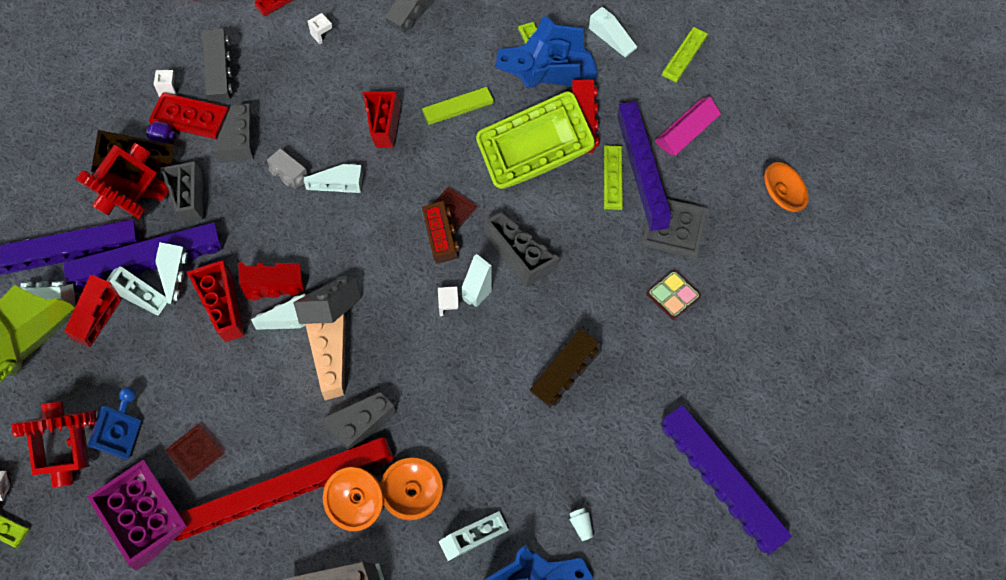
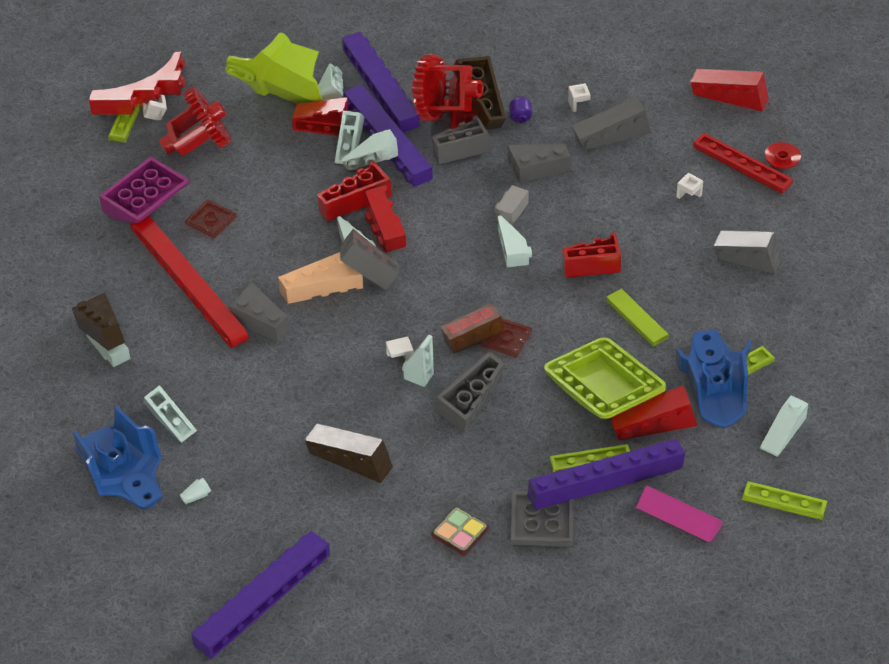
camera: 80 degrees right, 15 degrees down
blue plate [87,387,141,459] -> none
red plate [149,92,229,140] -> none
orange dish [323,467,384,531] -> none
orange dish [380,458,443,520] -> none
orange dish [764,162,809,212] -> none

